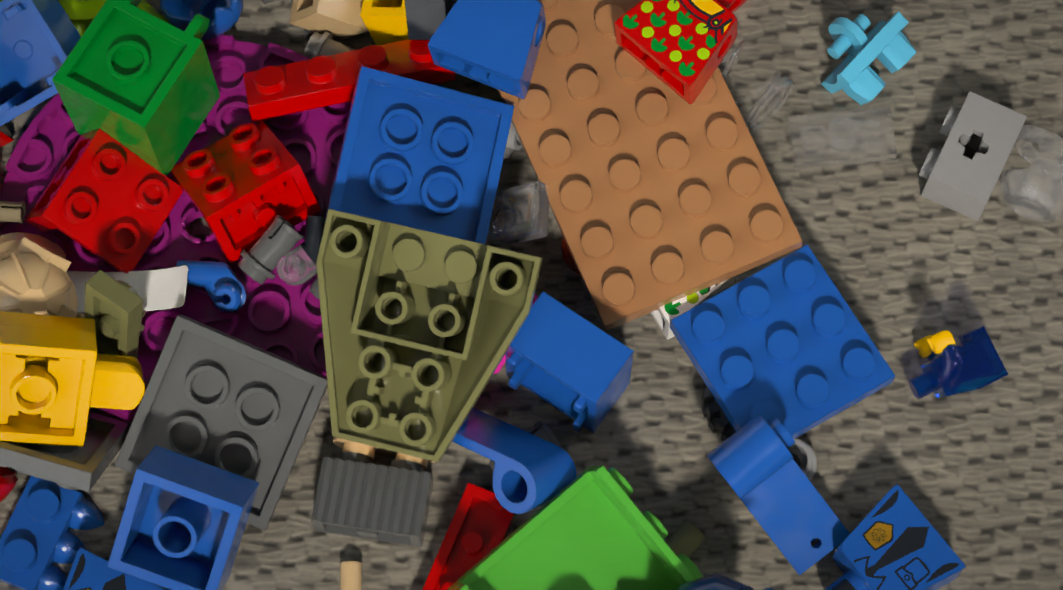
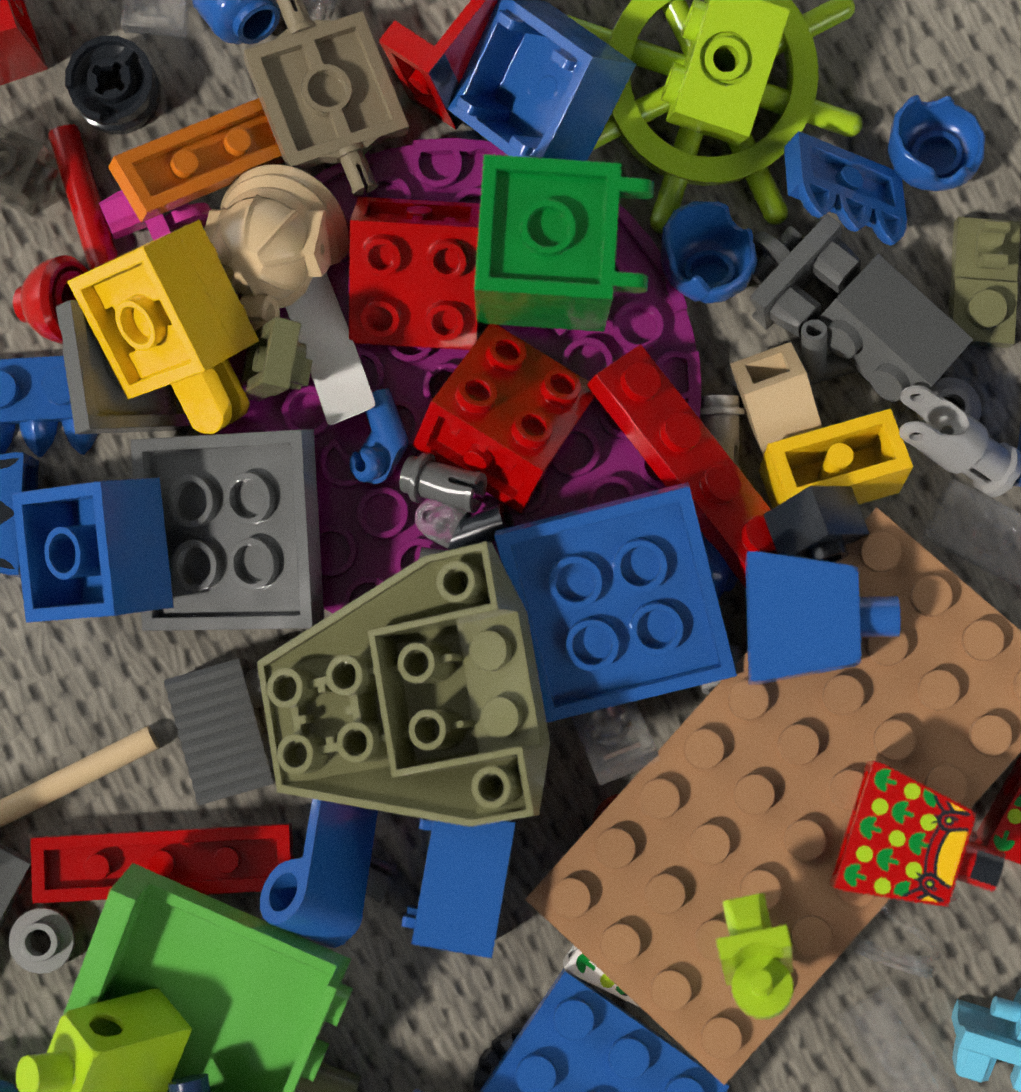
camera: 65 degrees right, 15 degrees up
none -> lime hips [716,893,793,1019]

